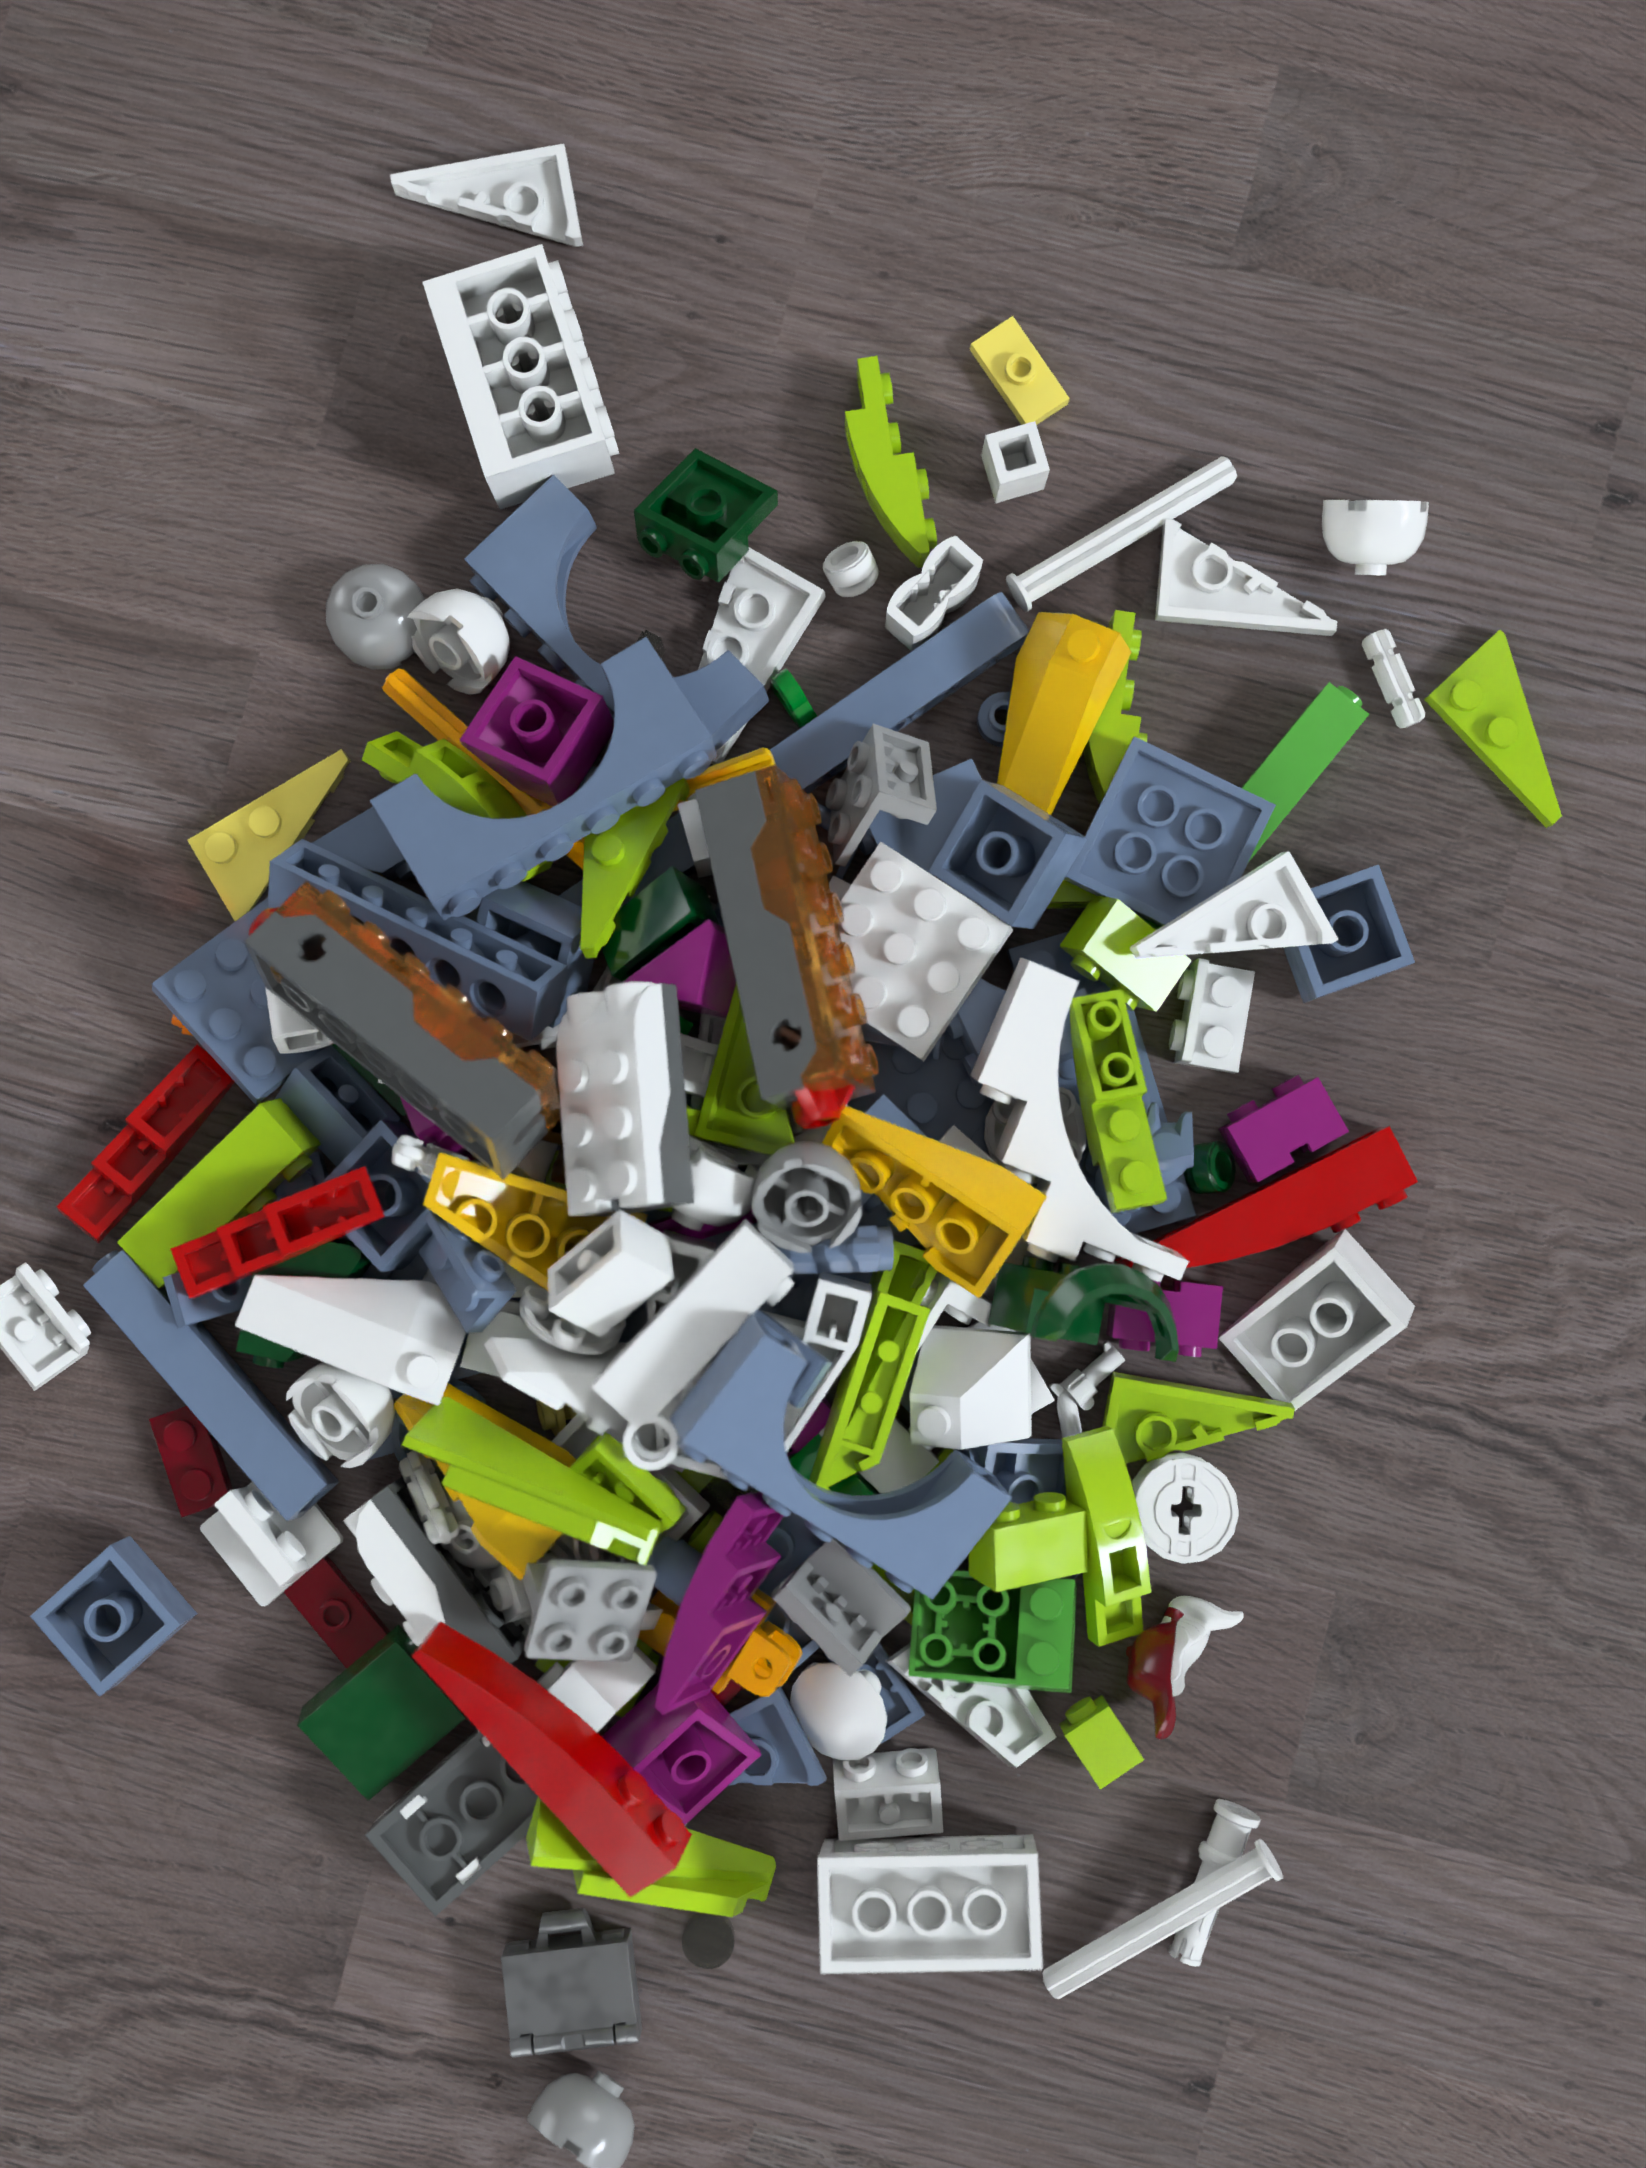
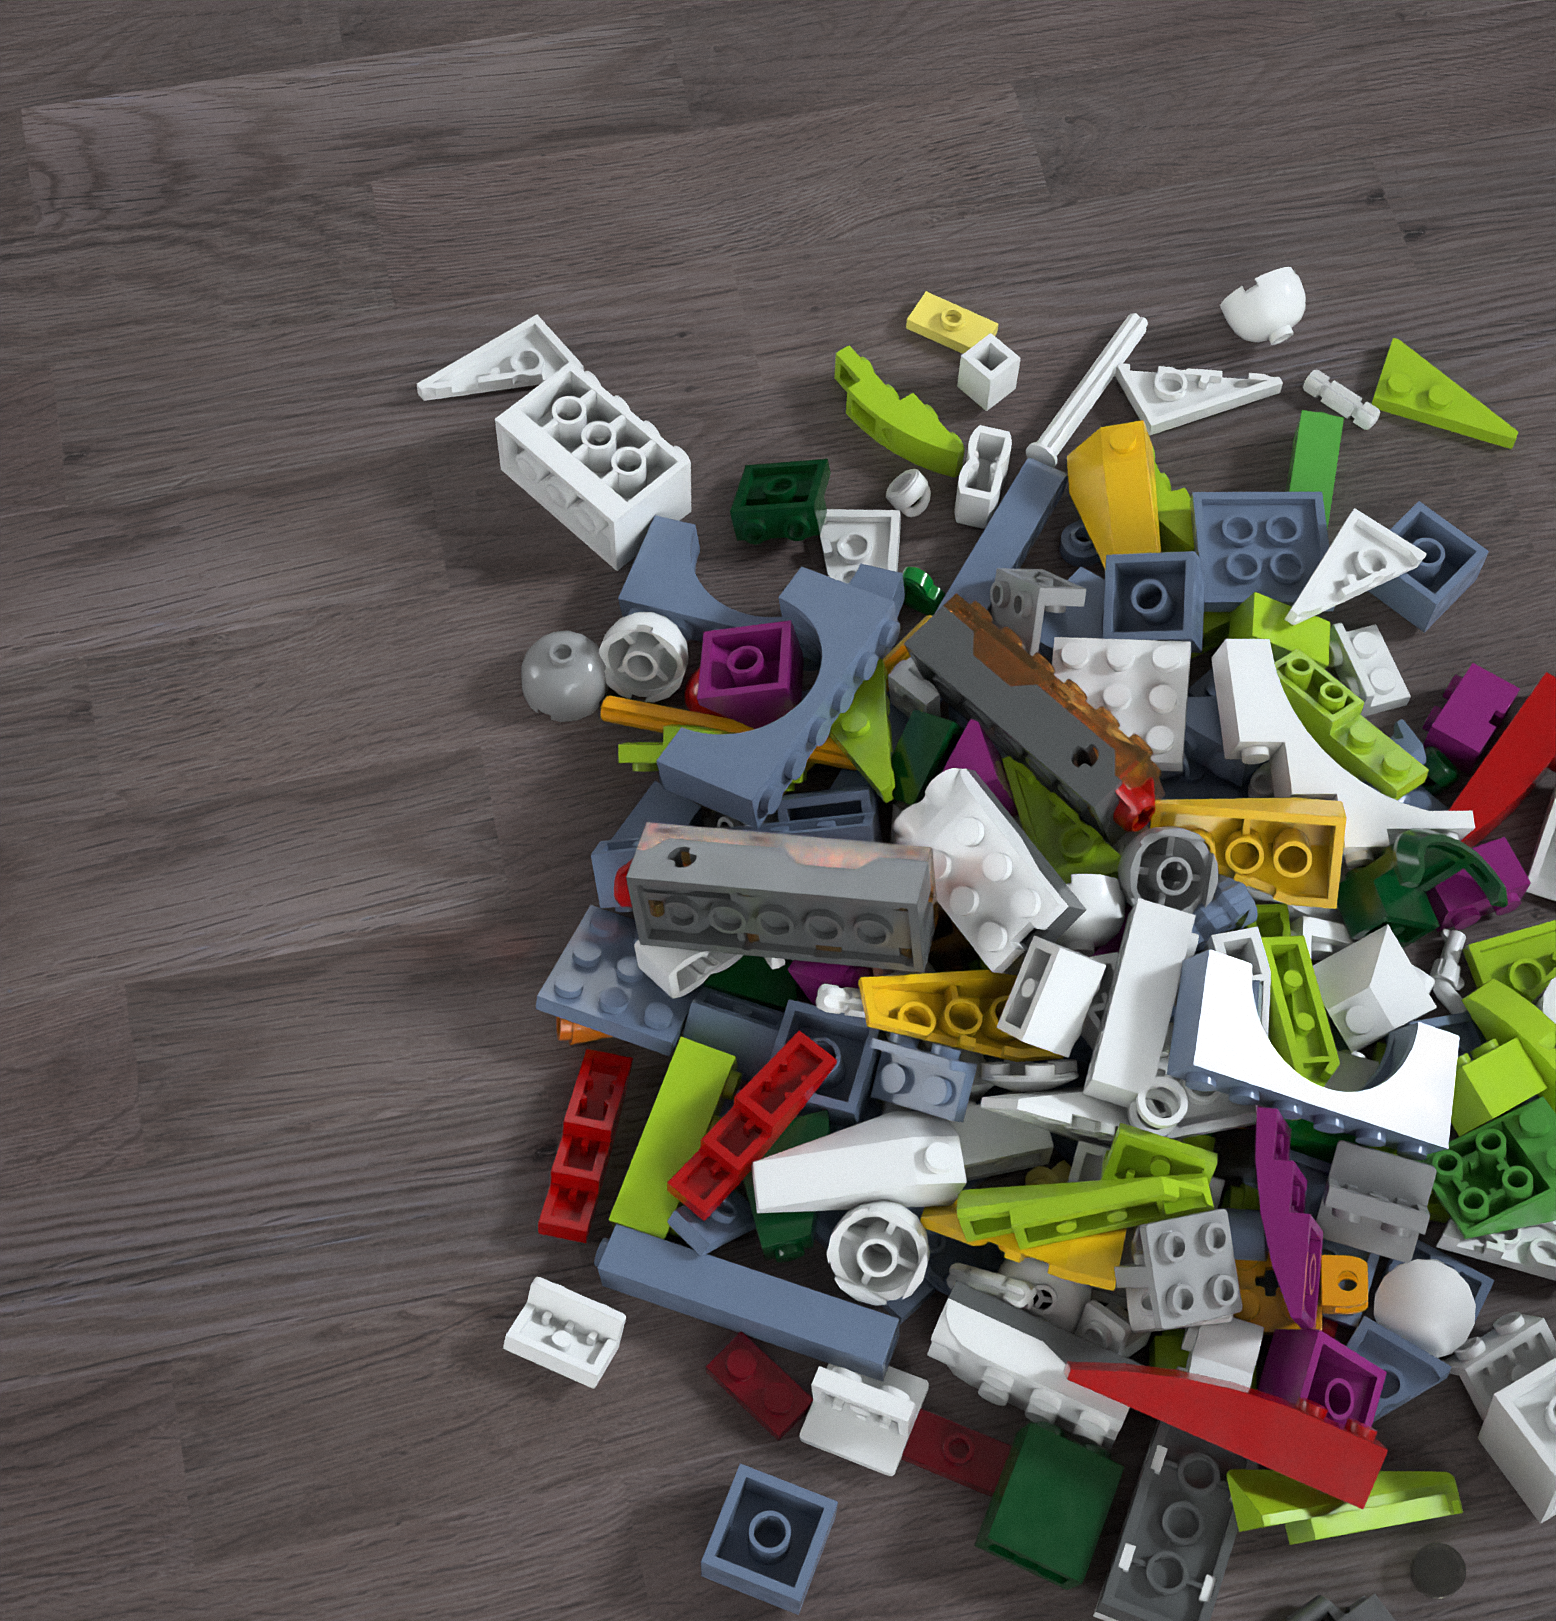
camera: 30 degrees left, 25 degrees down
light yellow wing [187,749,351,921] -> none

